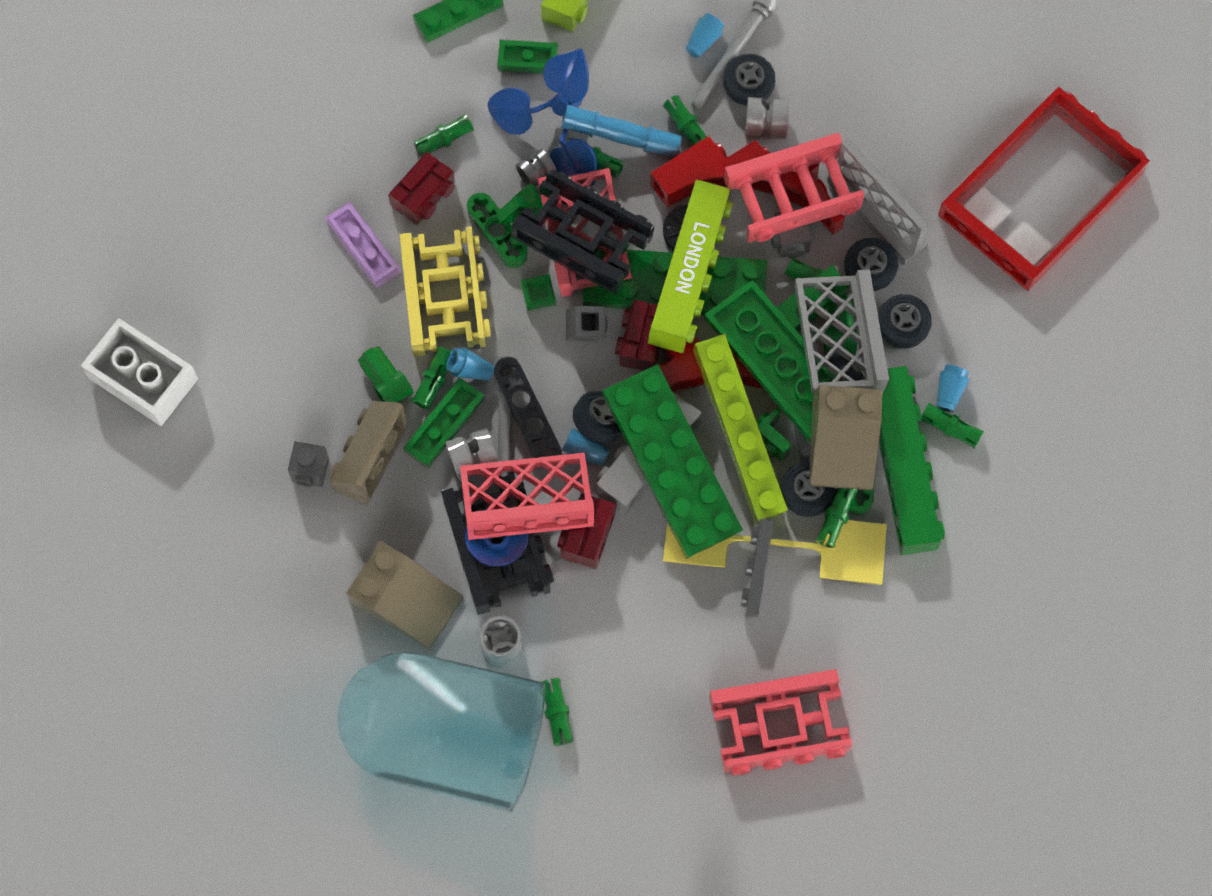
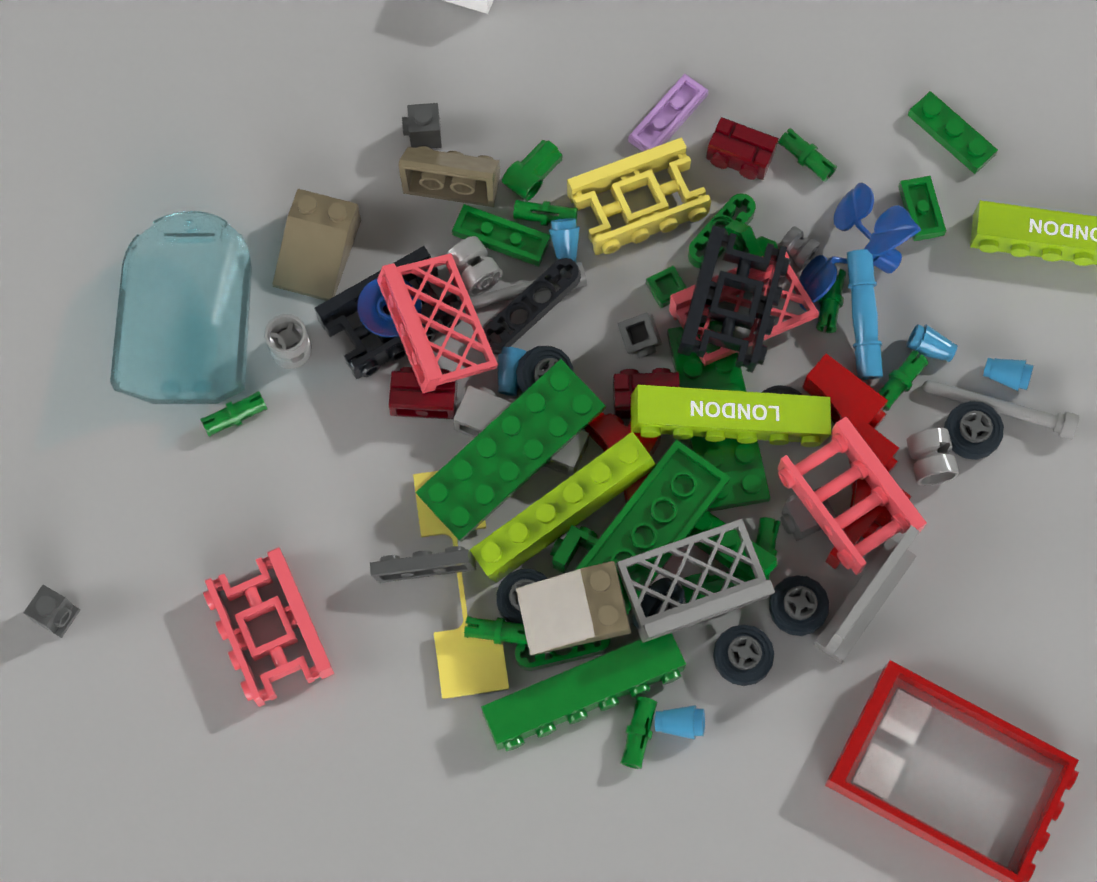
camera: 75 degrees right, 0 degrees up
none -> dark azure cone [907,324,958,362]

